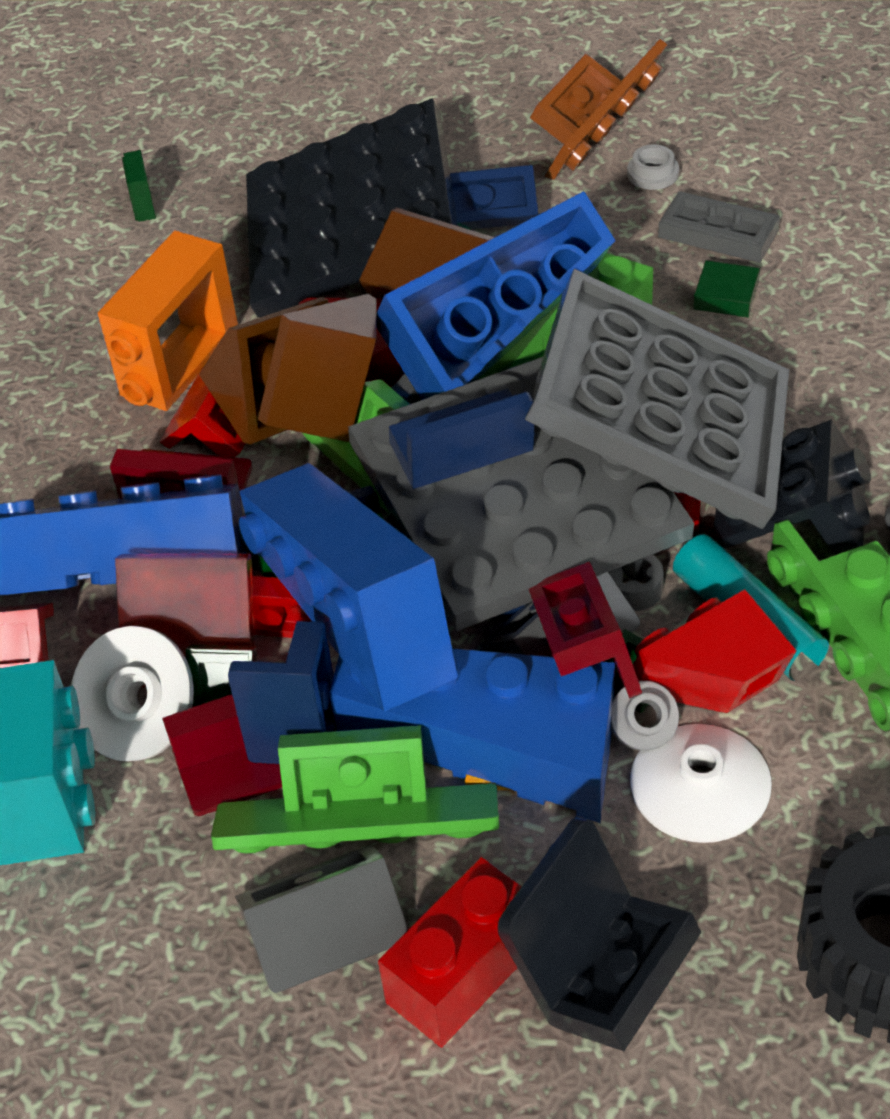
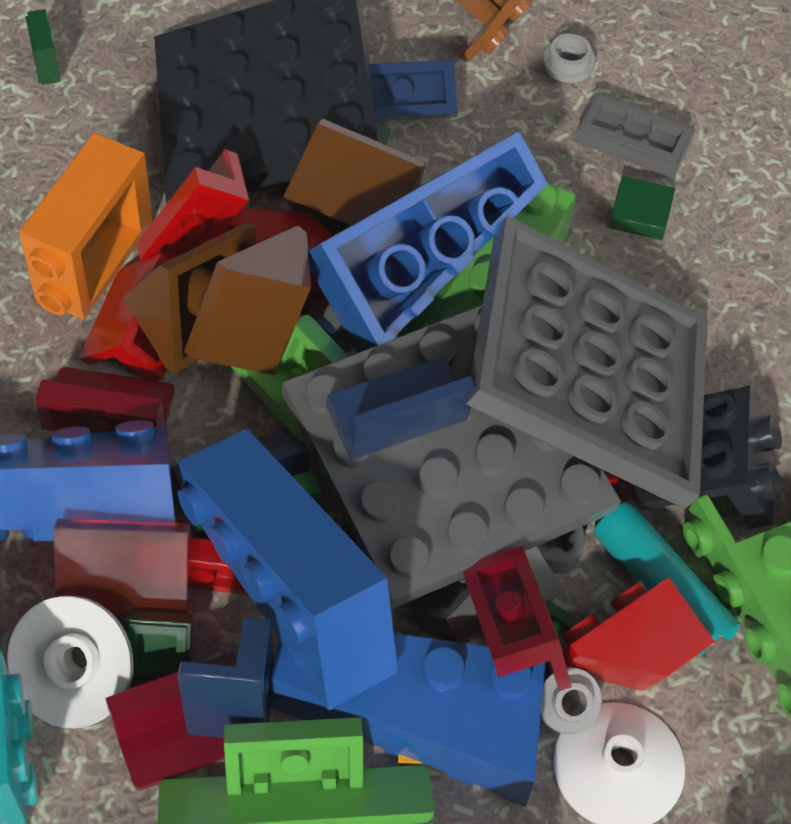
camera: 10 degrees left, 10 degrees up
none -> red panel [137,150,249,260]

